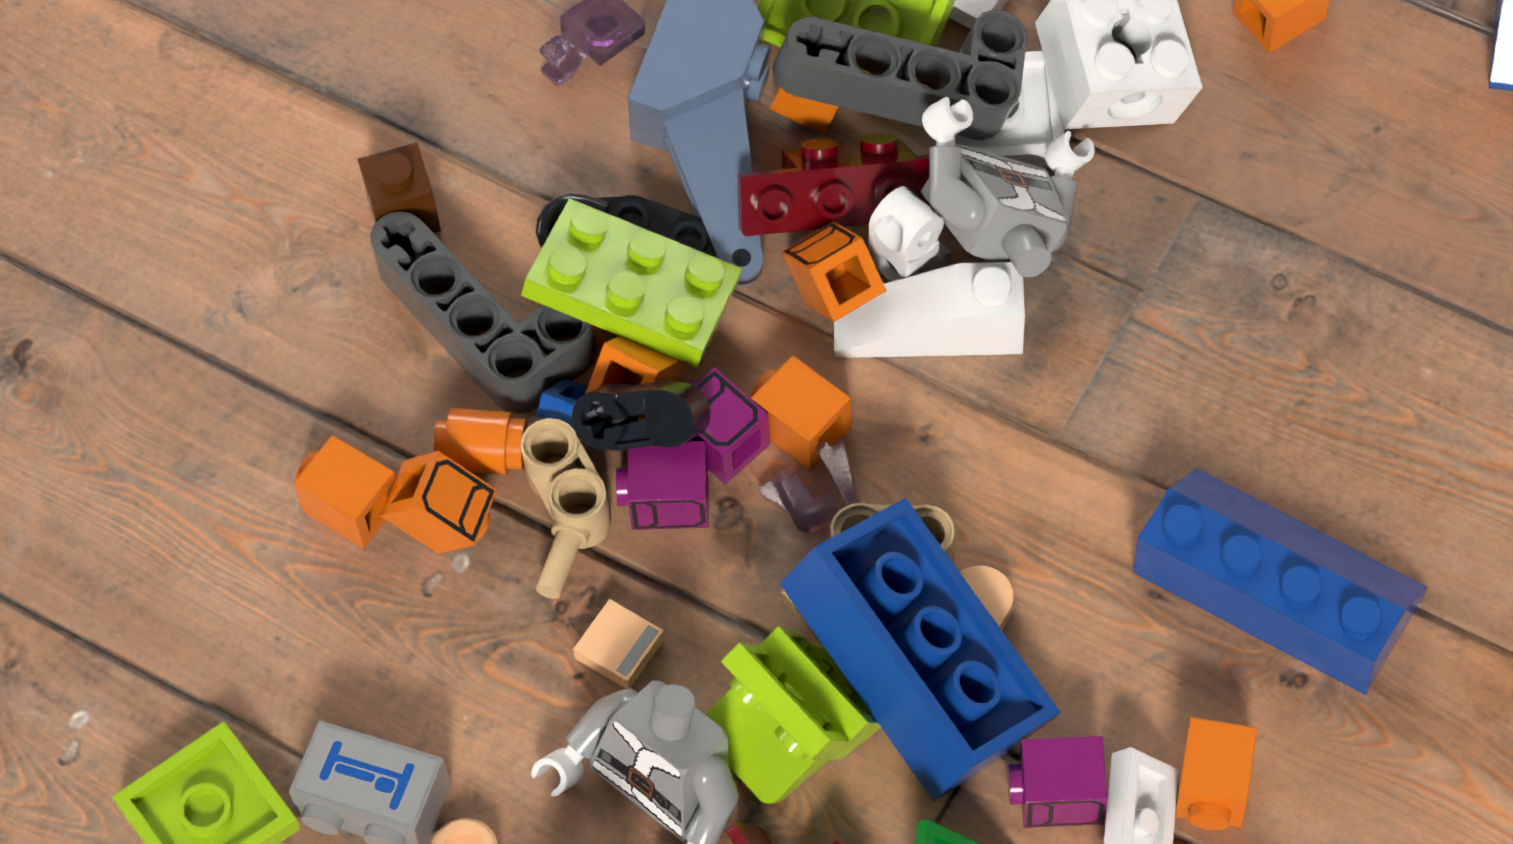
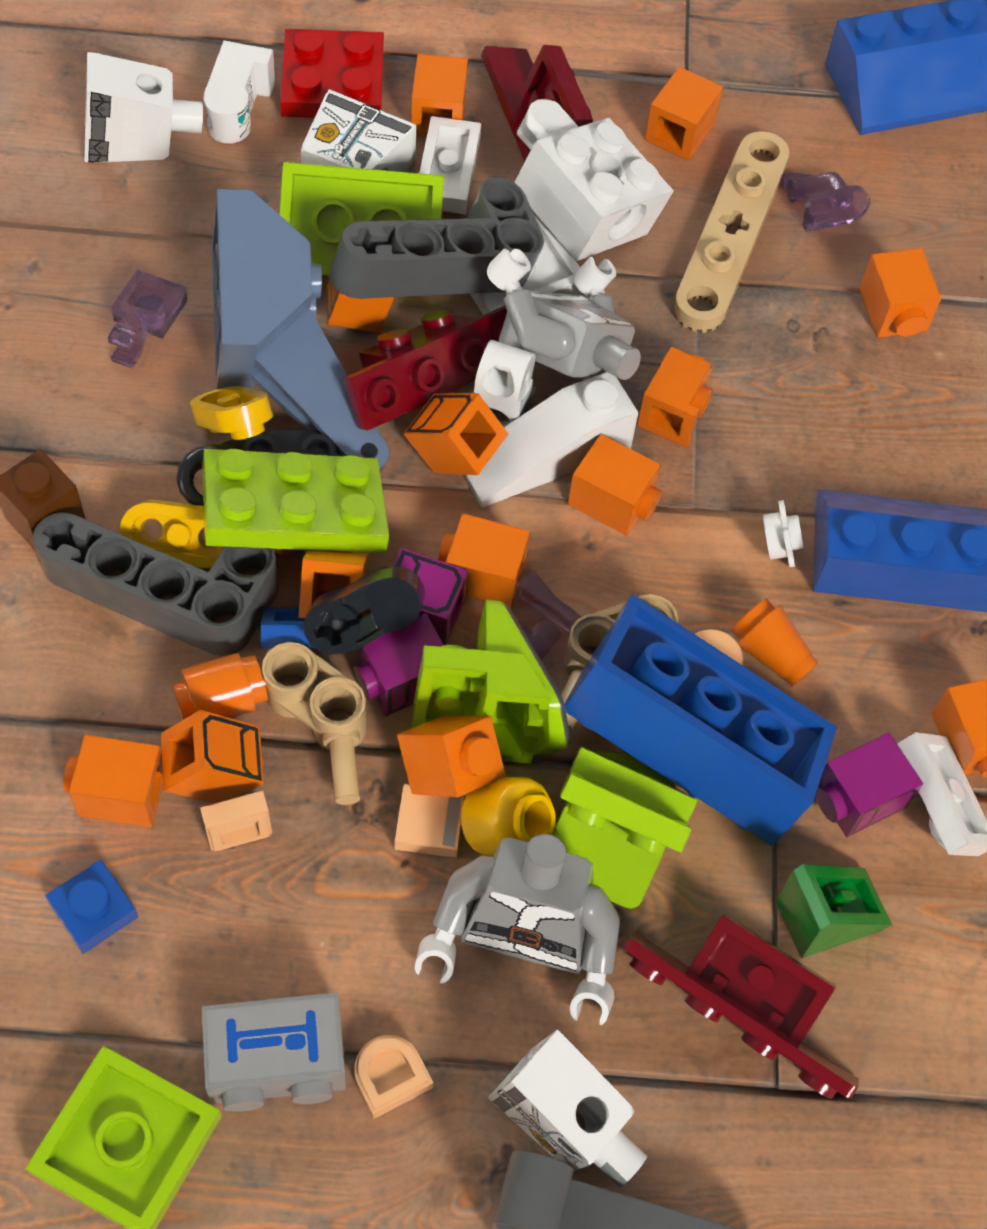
camera: 35 degrees left, 0 degrees up
none -> blue plate [45,859,138,954]
none -> yellow plate [120,500,224,569]
none -> yellow plate [190,386,273,440]
none -> light nougat tile [200,791,272,852]
none -> orange brick [397,715,506,798]
none -> lime piece [411,599,571,764]
none -> yellow head [461,776,556,857]
none -> orange brick [568,434,662,536]
none -> orange brick [637,346,713,448]
none -> tan piece [673,131,790,333]
none -> orange cone [731,598,818,687]
none -> white plate [763,500,804,568]
none -> clear purple piece [782,172,870,232]
none -> orange brick [859,248,941,338]

